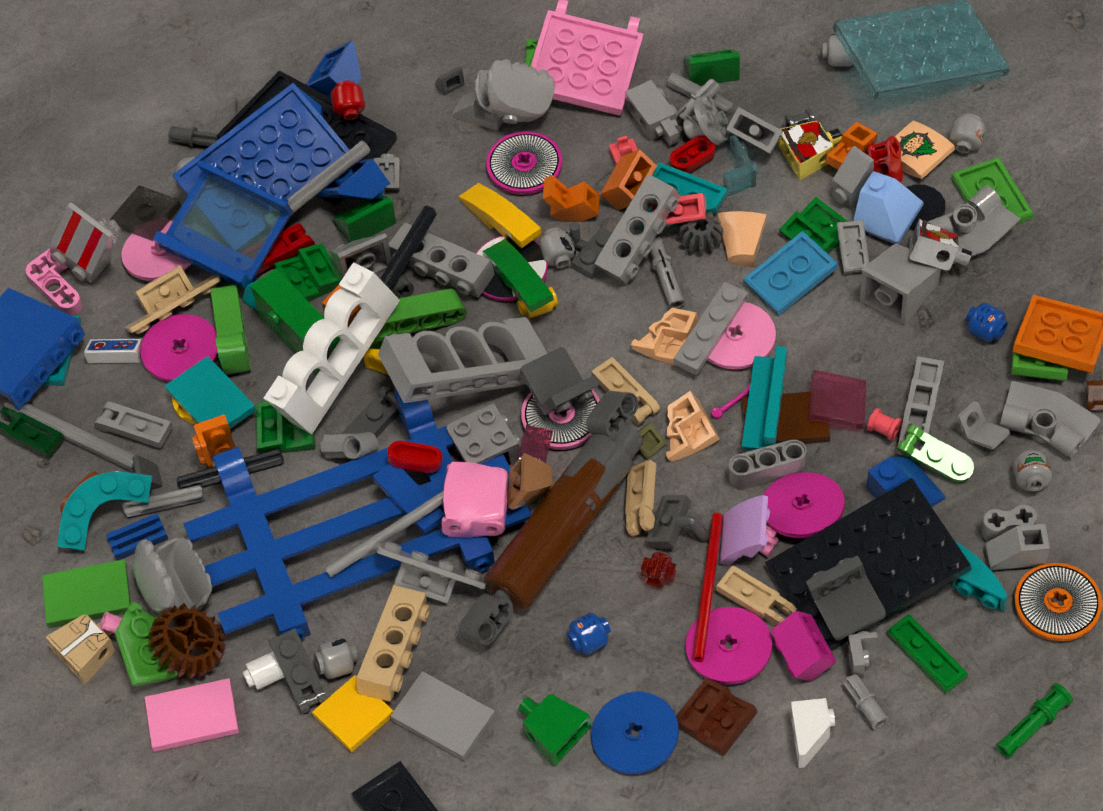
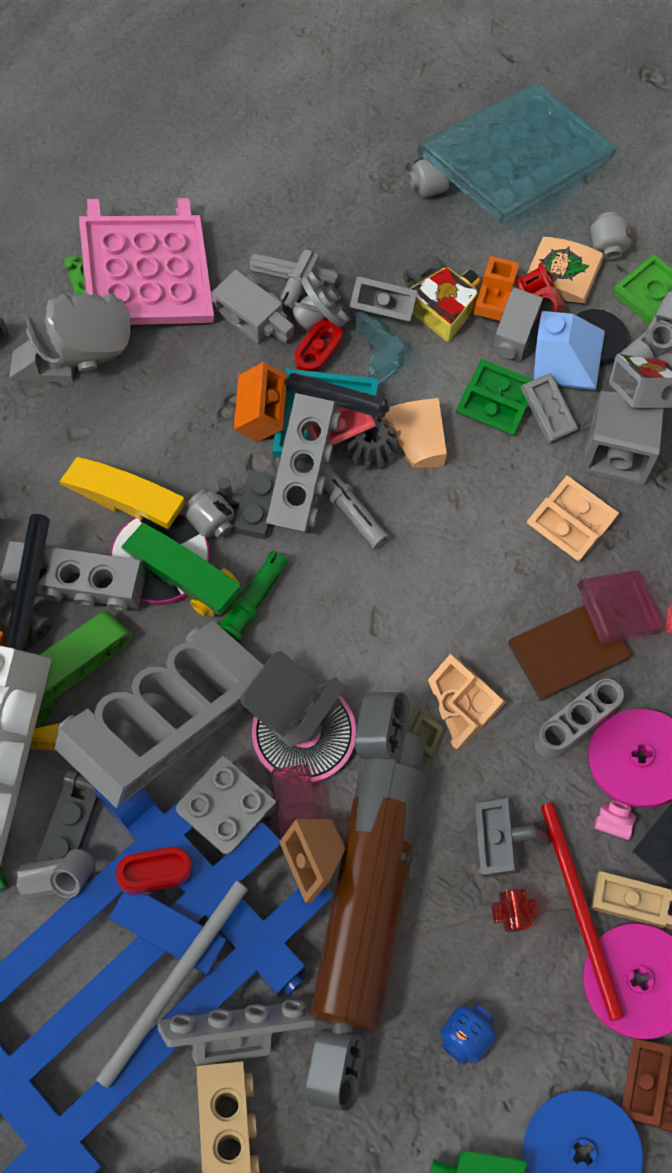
camera: 30 degrees left, 10 degrees up
bright pink piece [441,462,508,538] -> none
piece [486,132,562,195] -> none
orange brick [542,175,600,222] -> none
tan plate [591,357,660,425] -> none
coral tile [609,136,638,166] -> none
tan hinge [625,459,656,537] -> none
light nougat slope [631,308,699,366] -> none
light grey plate [673,281,748,375] -> none
green slope [684,49,740,86] -> none
bright pink piece [707,302,776,369] -> none
dark pink hinge [712,383,750,420] -> none
lavender slope [720,495,770,566] -> none
teal panel [742,346,787,451] -> none
dark azure tile [743,231,838,316] -> none
none -> green pin [217,551,289,644]
none -> black axle [284,373,390,418]
none -> light nougat slope [526,475,619,562]

